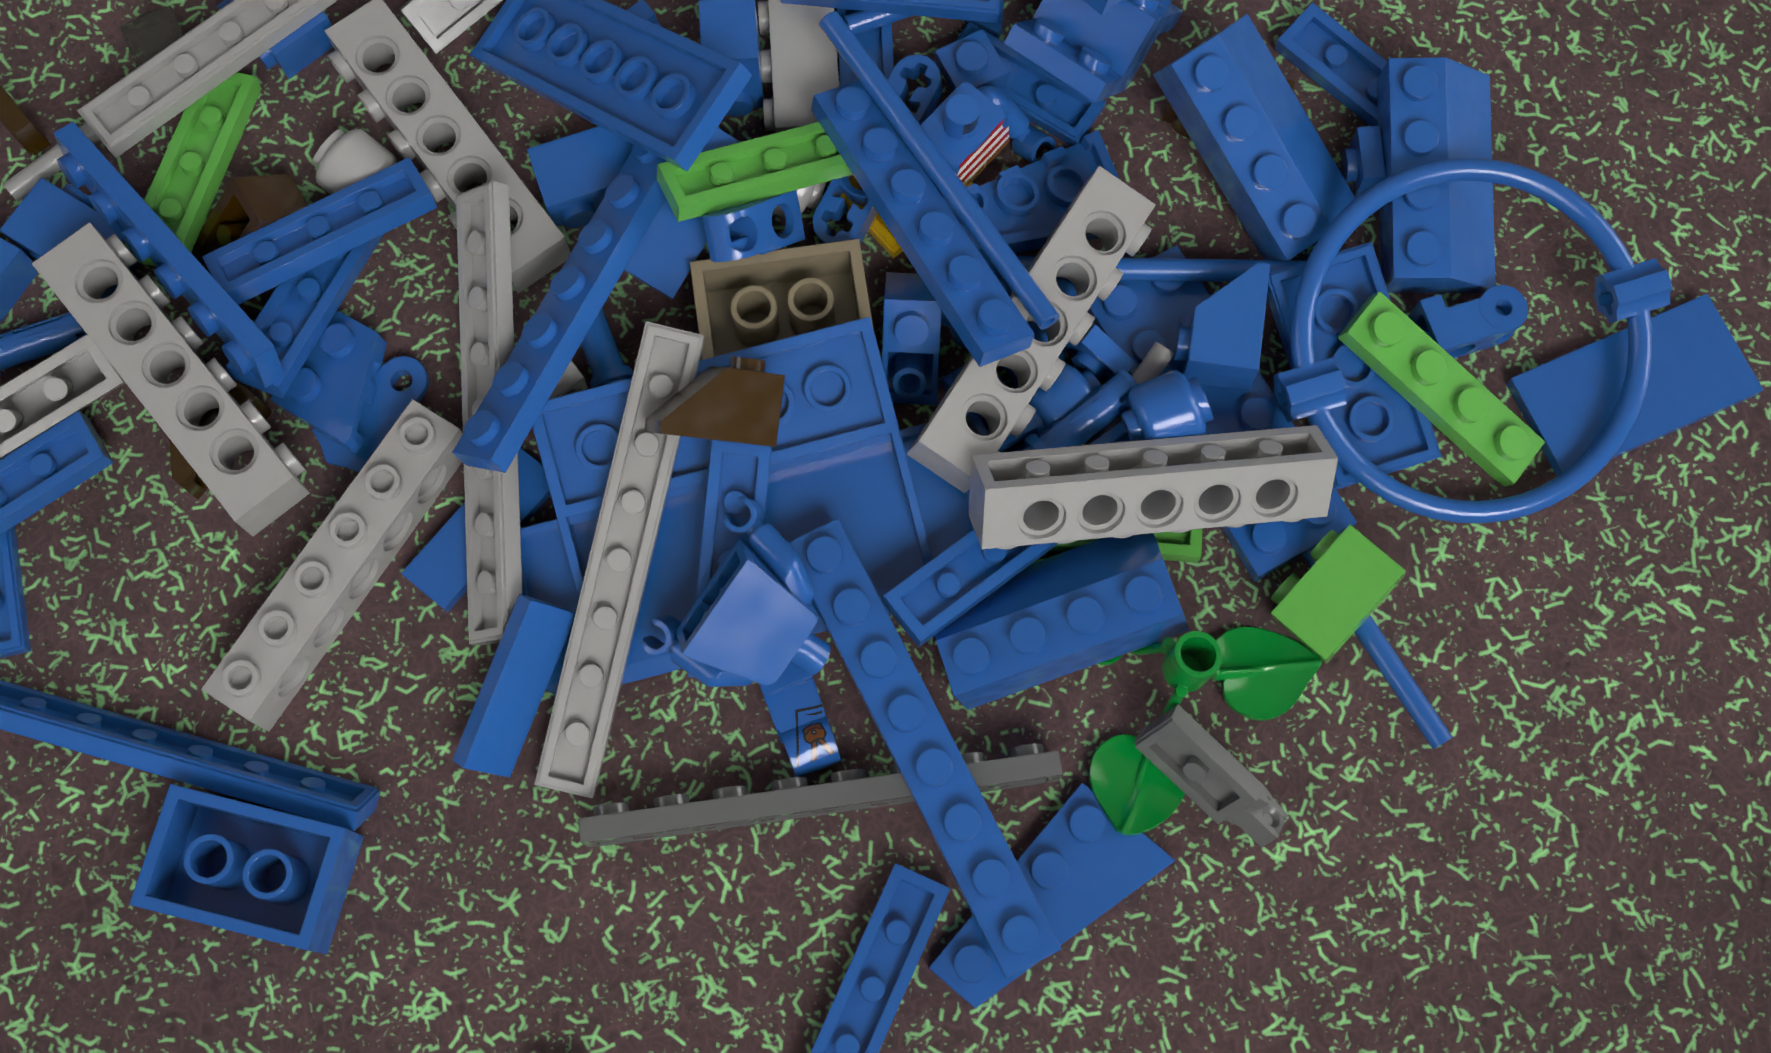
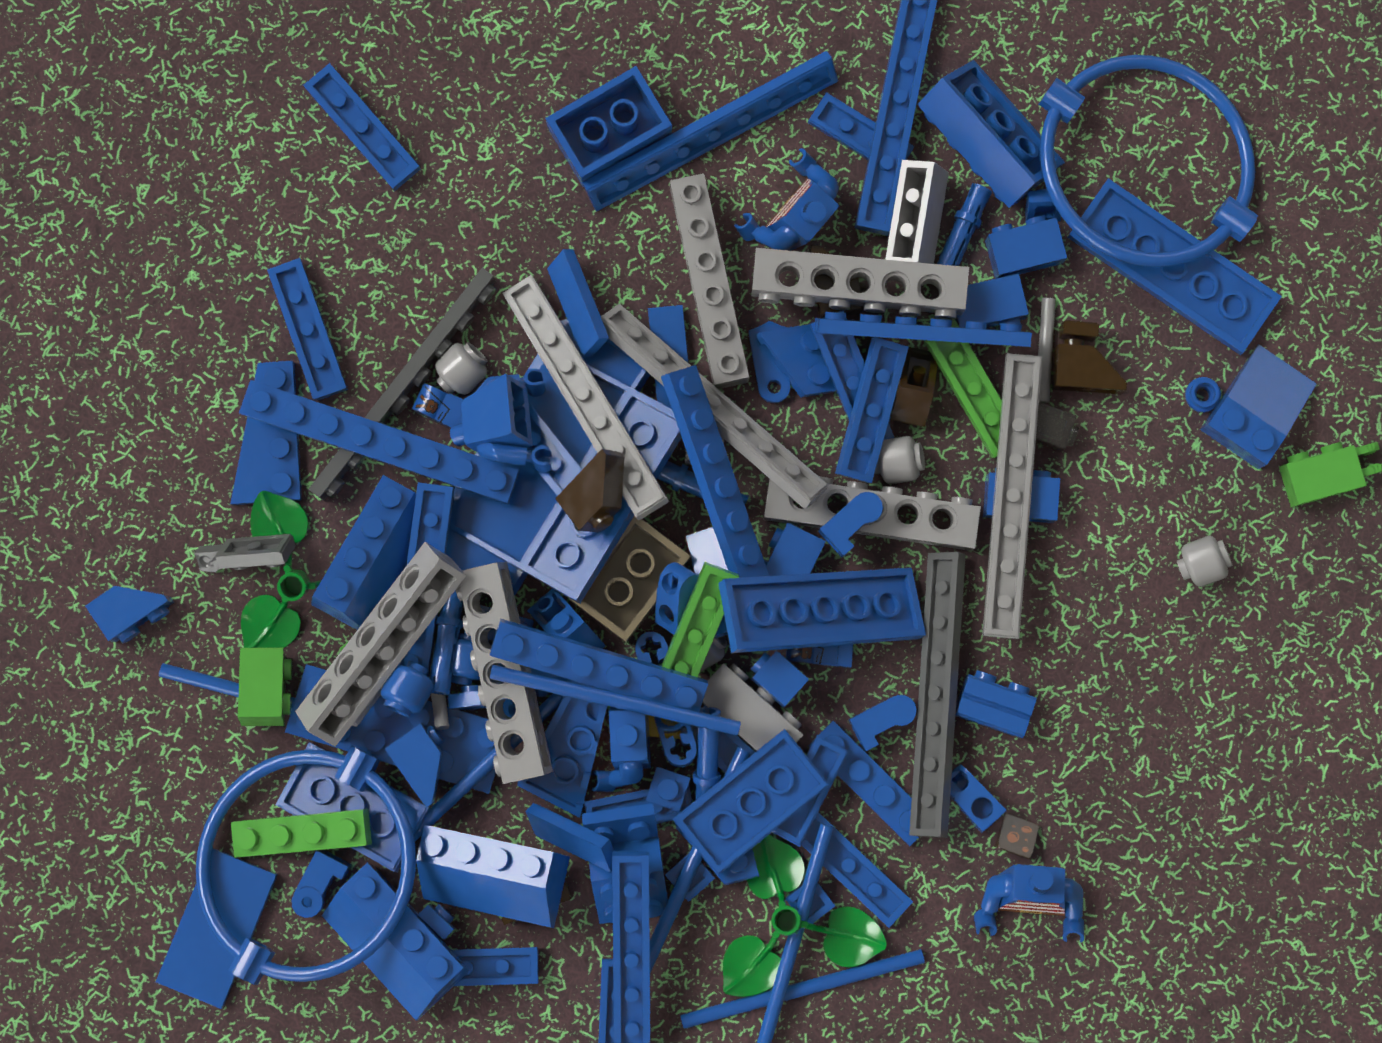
camera: 135 degrees right, 10 degrees up
none -> blue slope [85,586,175,644]
none -> light grey head [435,342,488,395]
none -> blue tile [525,803,614,873]
none -> blue pin [693,707,721,800]
none -> blue torso [734,148,839,251]
none -> blue leg [818,492,883,558]
none -> dark brown slope [1052,339,1127,395]

